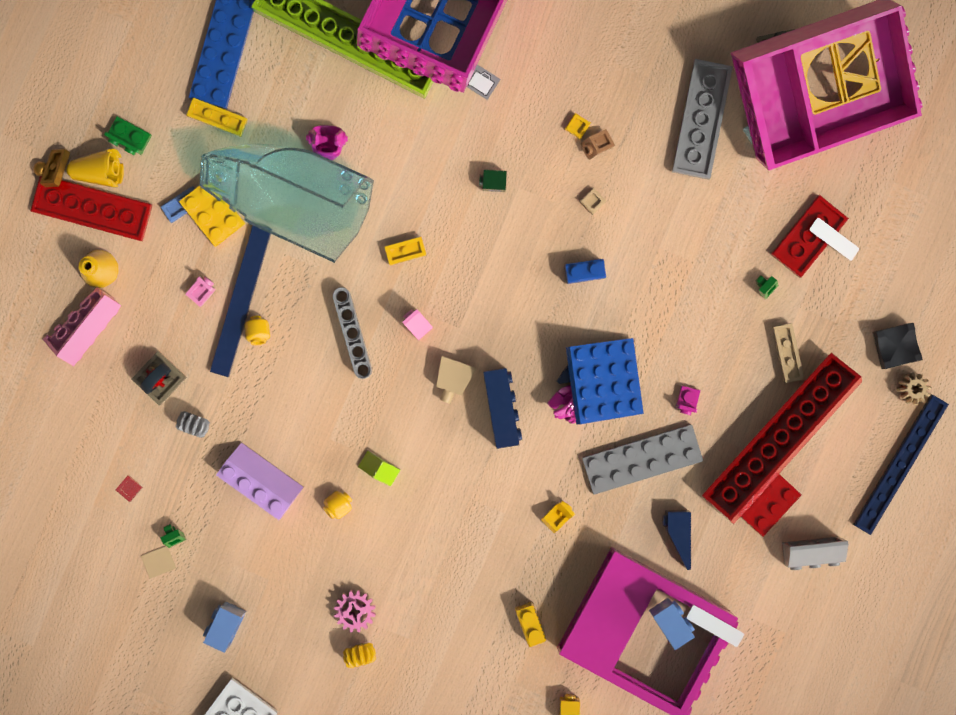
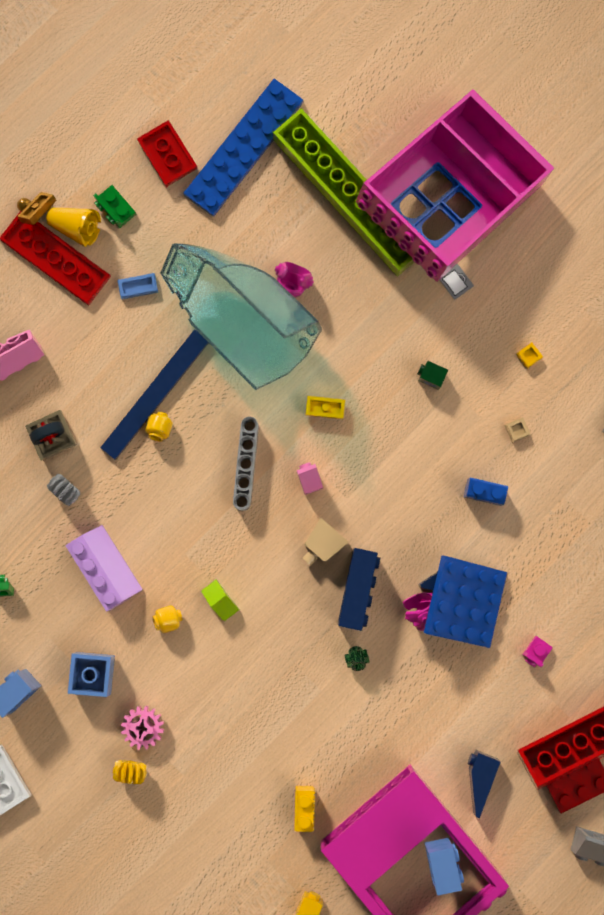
camera: 25 degrees right, 5 degrees down
yellow cone [79,250,118,288] -> none
yellow plate [179,178,246,247] -> none
yellow plate [186,98,248,137] -> none
bright pink bracket [186,276,216,307] -> none
yellow bracket [541,501,575,533] -> none
medium nougat bracket [581,129,615,160] -> none
light grey plate [582,424,703,495] -> none
white sticker [686,605,744,647] -> none
none -> medium blue brick [68,652,115,697]
none -> red plate [137,120,198,187]
none -> clear green gear [344,646,370,671]

